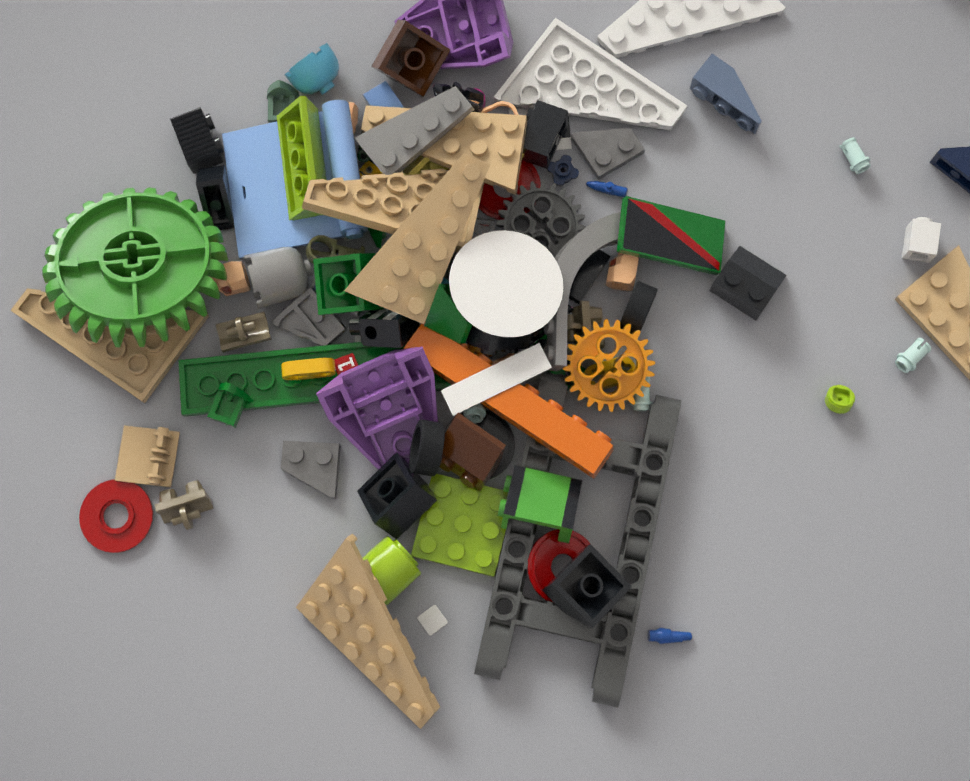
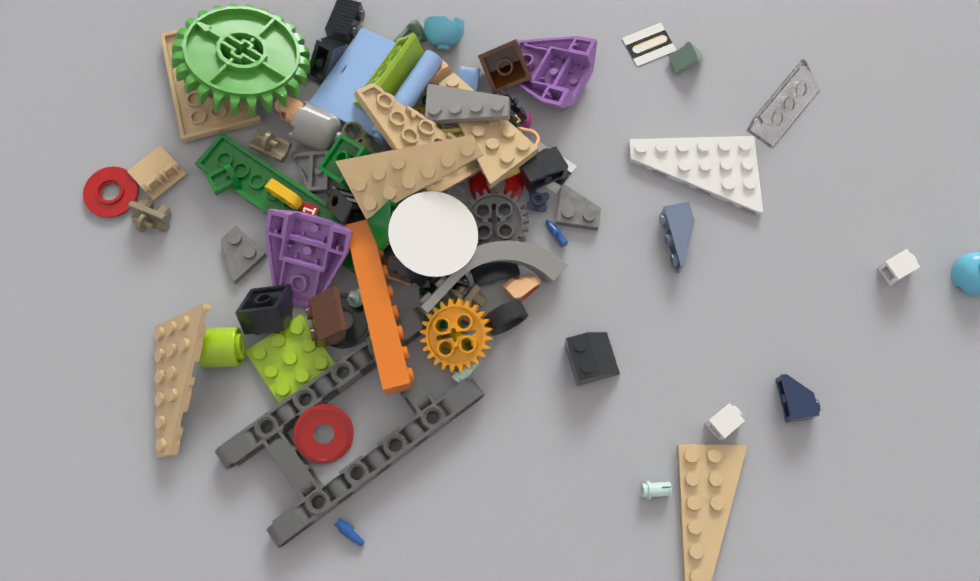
camera: 35 degrees right, 5 degrees down
black tyre [409,420,445,476] -> none
white sticker [417,605,448,636] -> none
white sticker [441,343,552,416] -> none
white wing [494,18,687,131] -> none
bright green panel [497,465,583,543] -> none
black slope [542,544,632,628] -> none
tile [617,196,726,275] -> none
lime tile [825,385,855,414] -> none
light aqua pin [840,137,871,174] -> none

